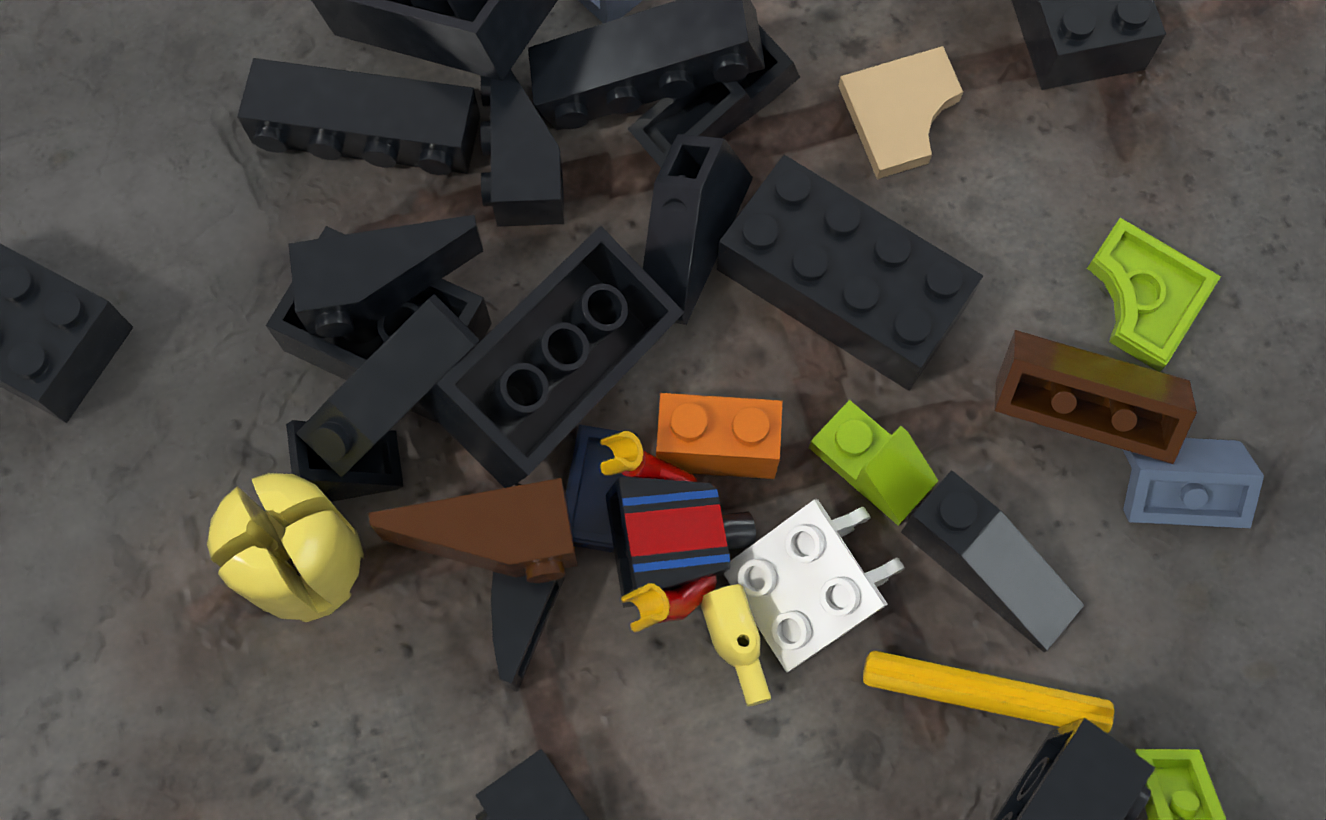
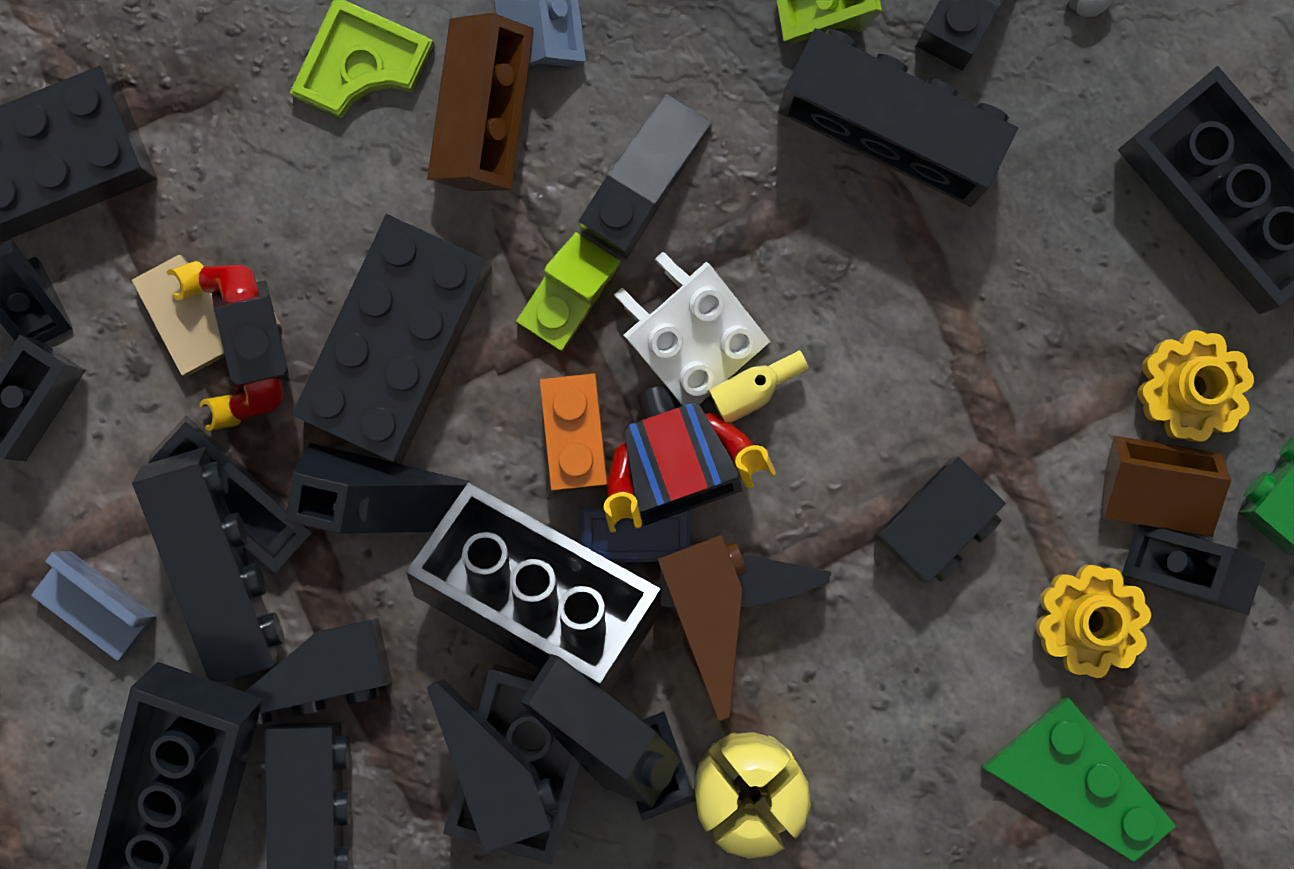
camera: 95 degrees left, 15 degrees up
yellow axle [863,651,1114,733] -> none
none -> torso [166,261,290,431]

